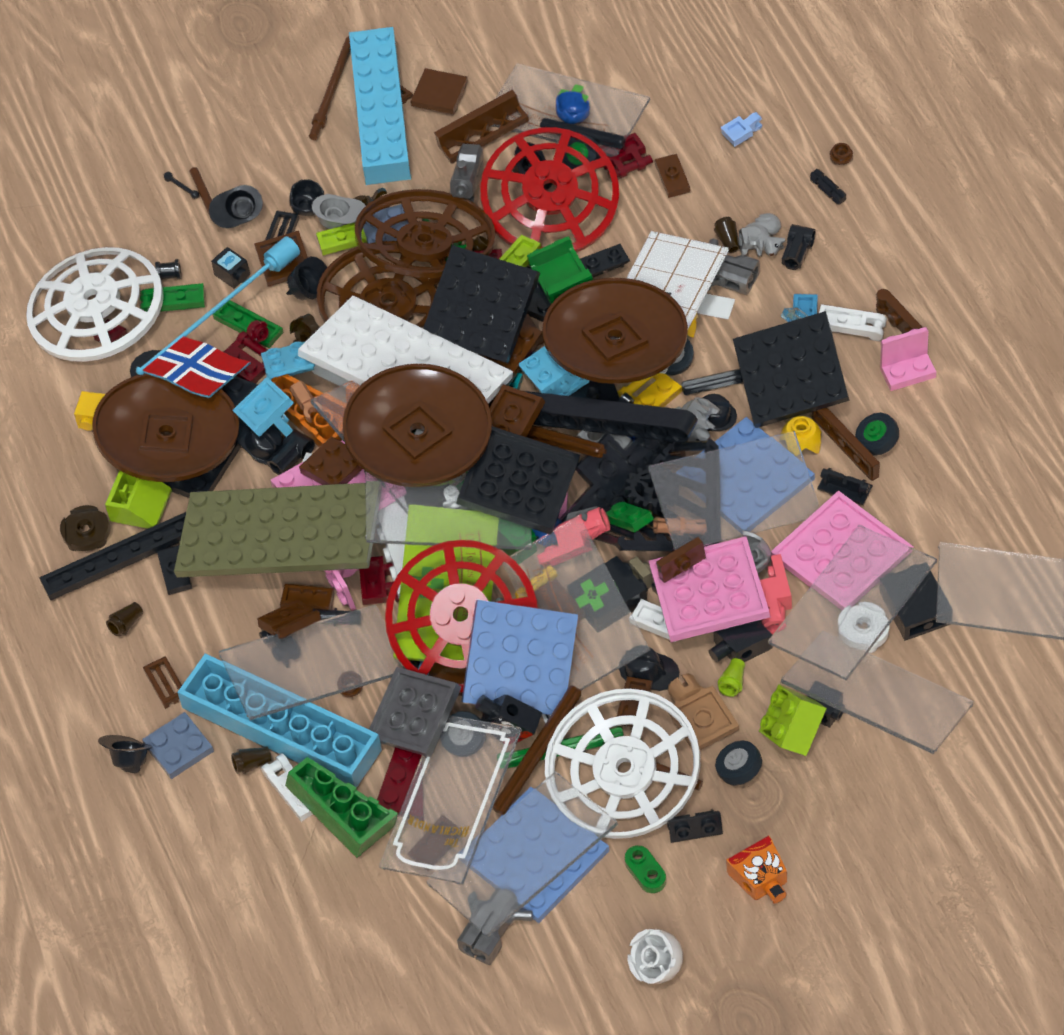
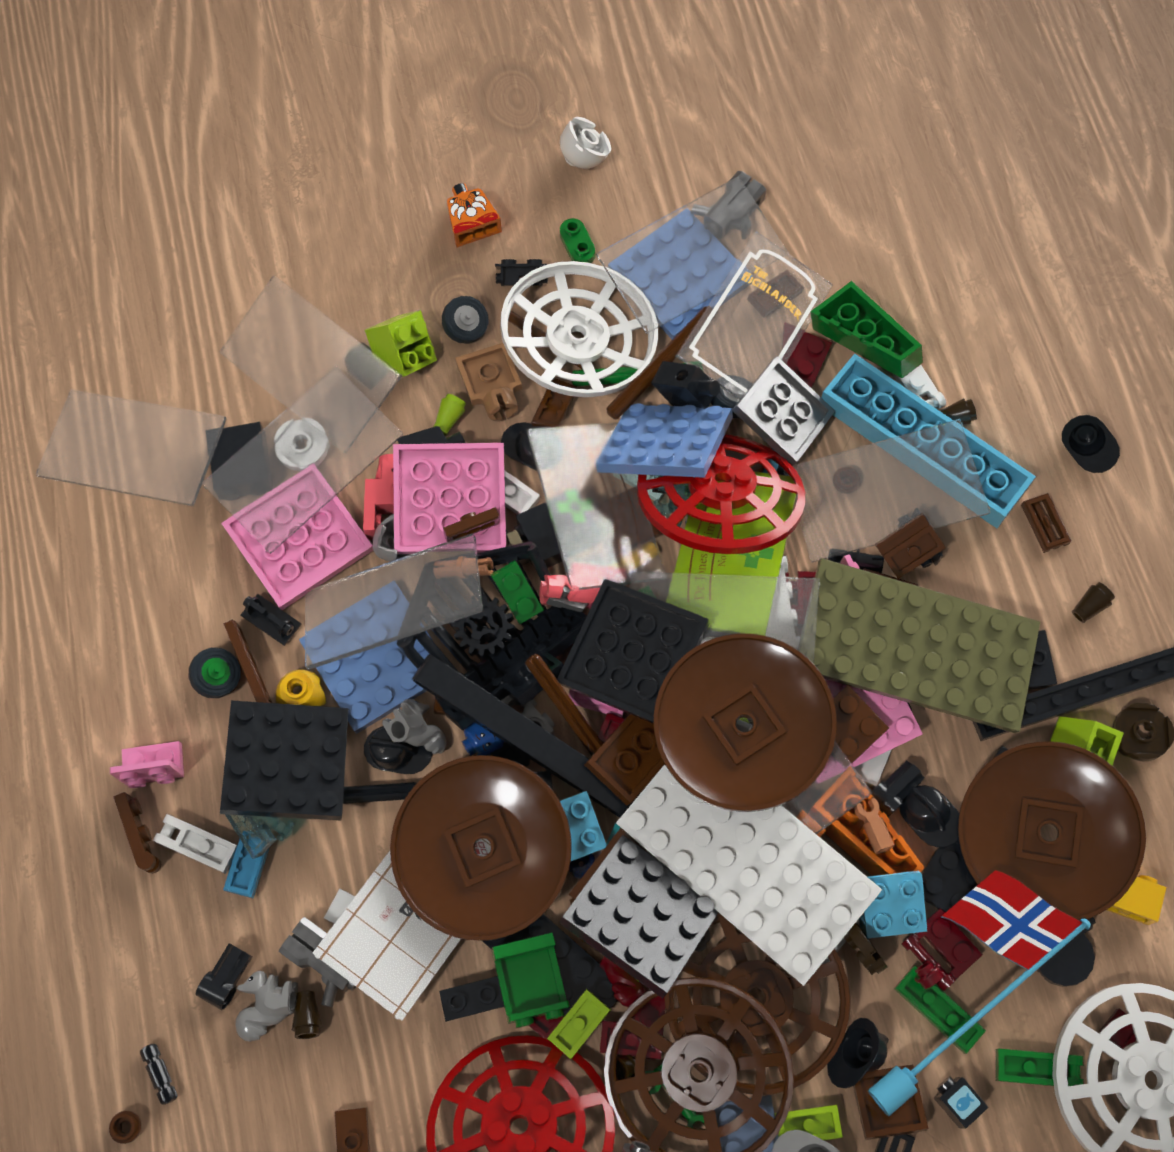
camera: 175 degrees left, 15 degrees up
sand blue plate [142,712,214,779] -> none
black bush [155,259,182,281] -> none
medium azure bracket [233,377,294,437] -> none

